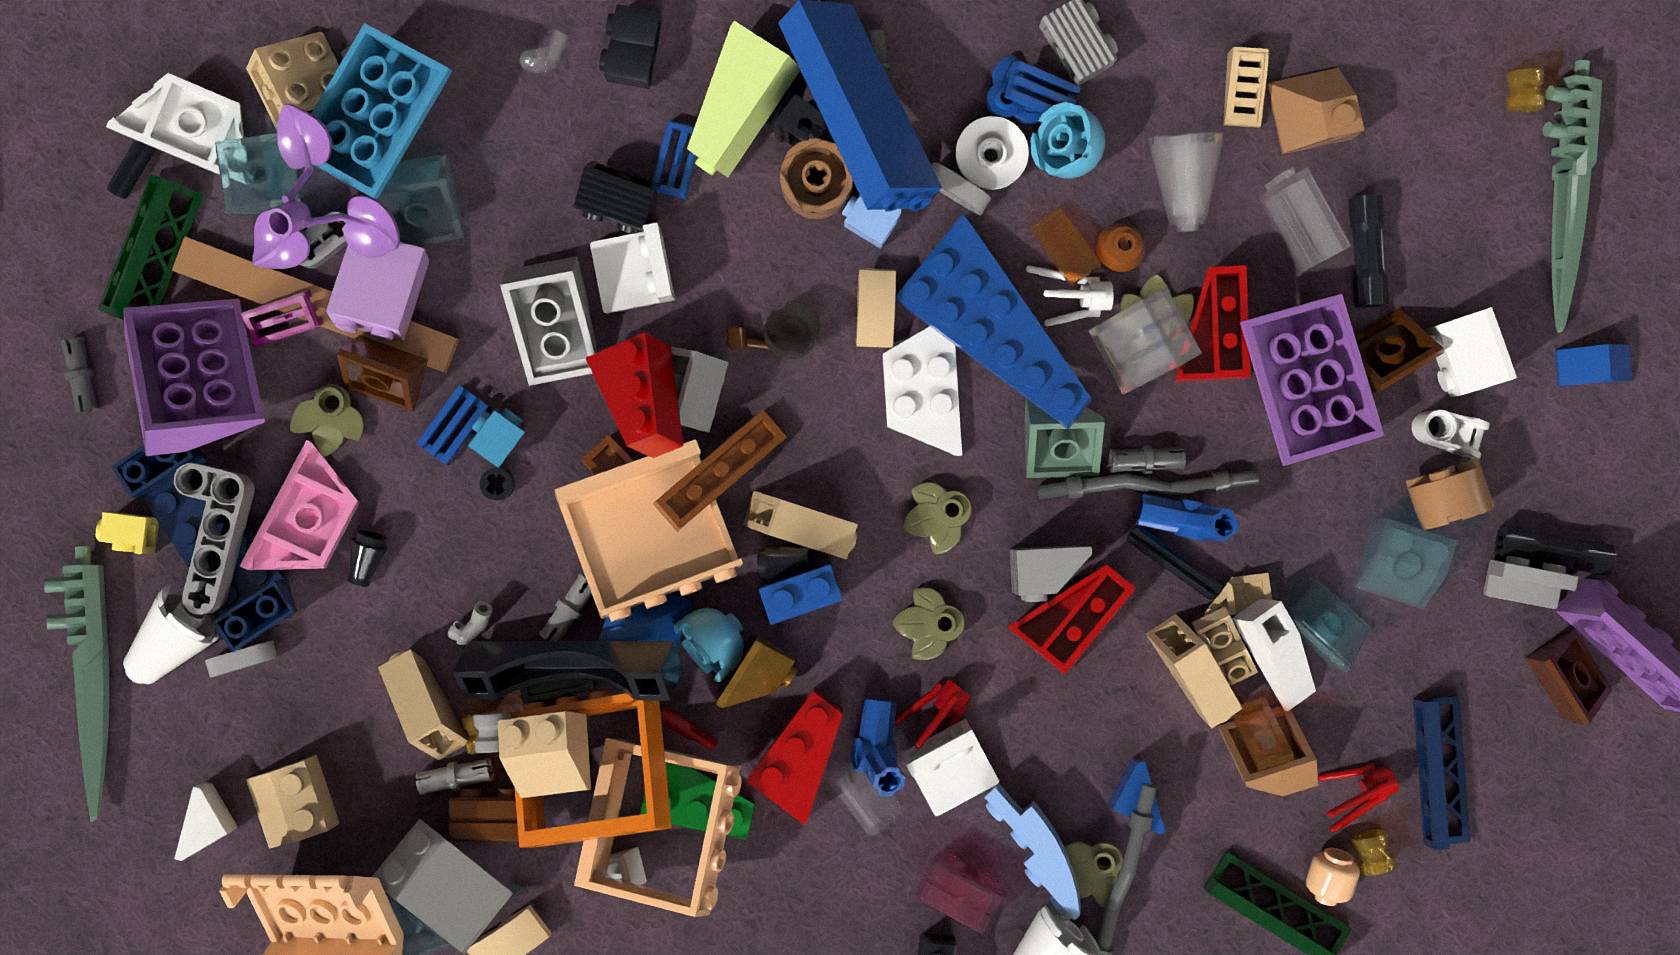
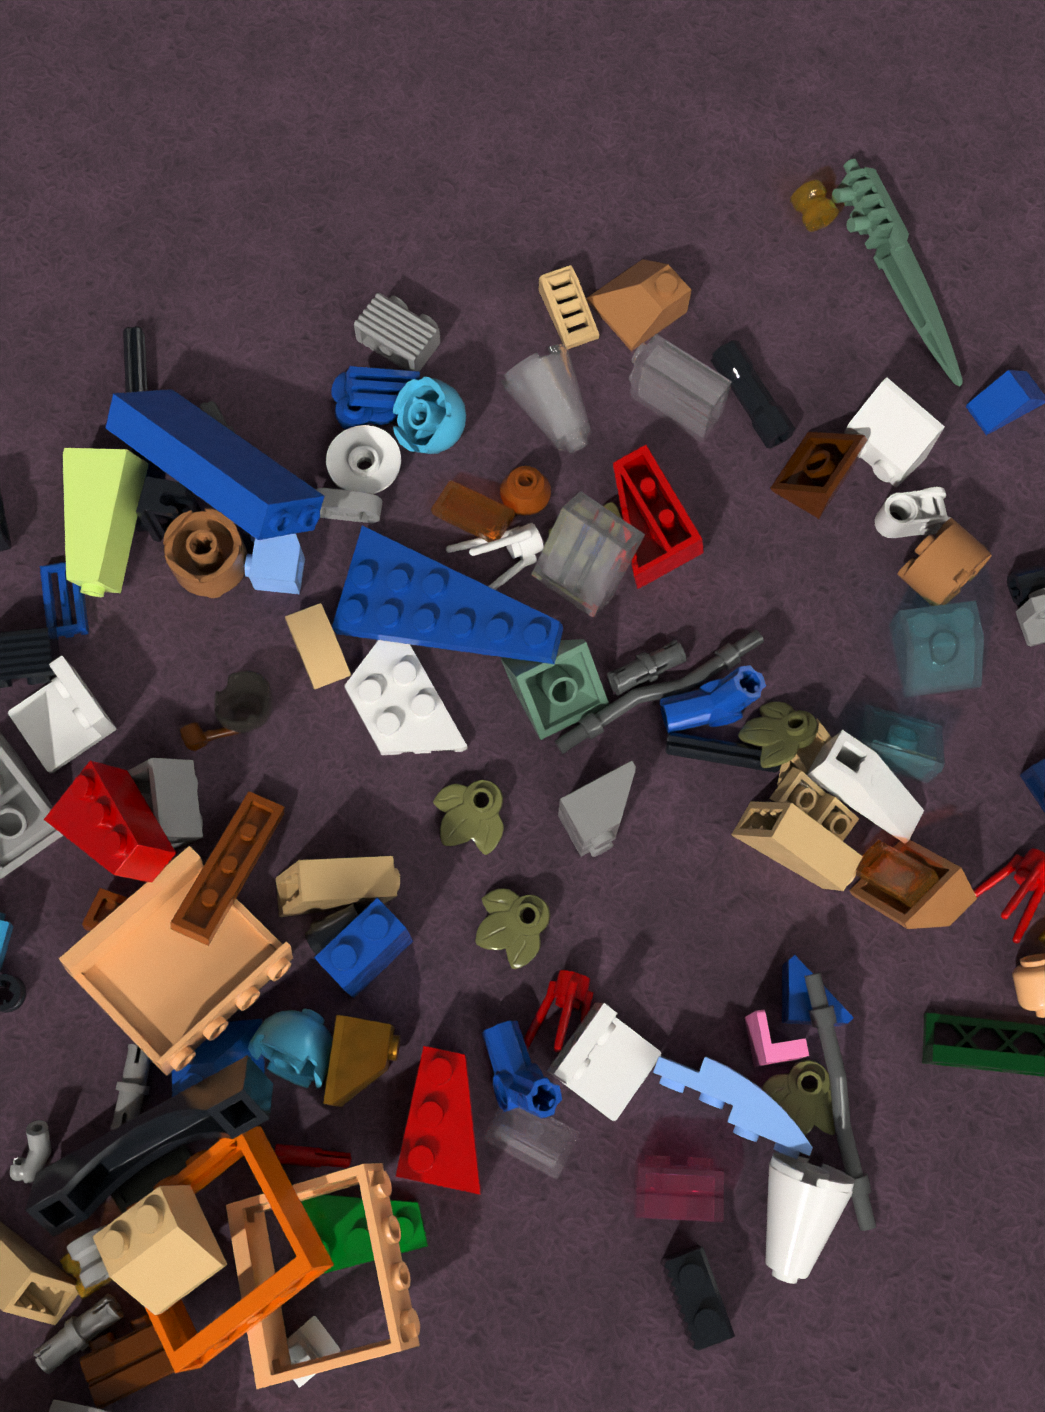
camera: 25 degrees left, 15 degrees down
red wedge [1007,565,1136,675] -> none
medium lavender slope [1240,294,1384,466] -> none
none -> olive plate [738,702,818,768]
none -> bright pink panel [745,1009,809,1067]

